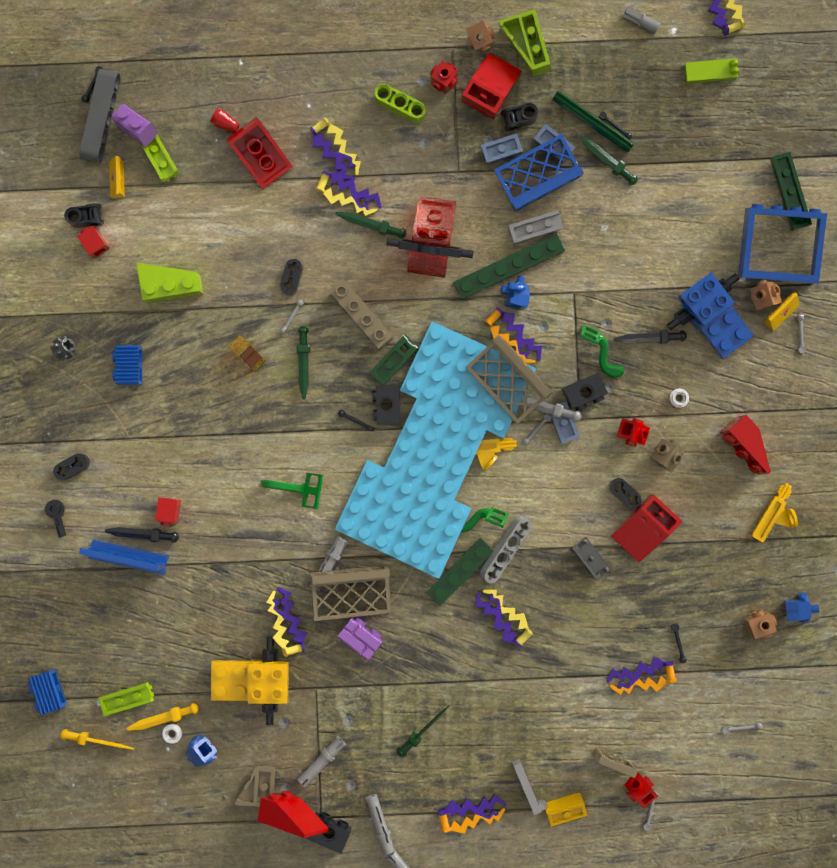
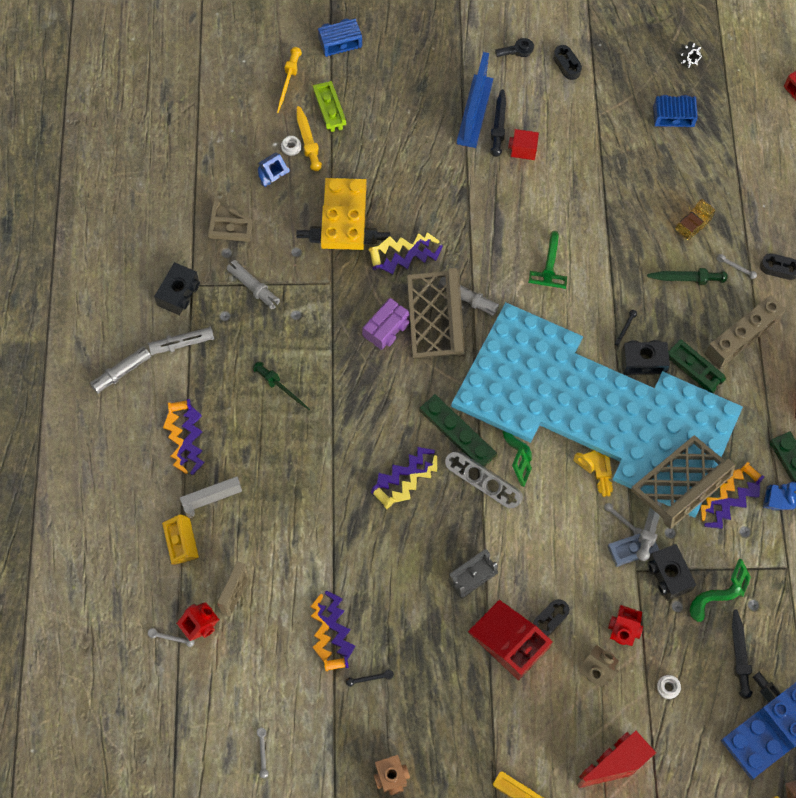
camera: 90 degrees right, 20 degrees down
lime wedge [136,262,203,304] -> none
red slope [257,791,328,838] -> none

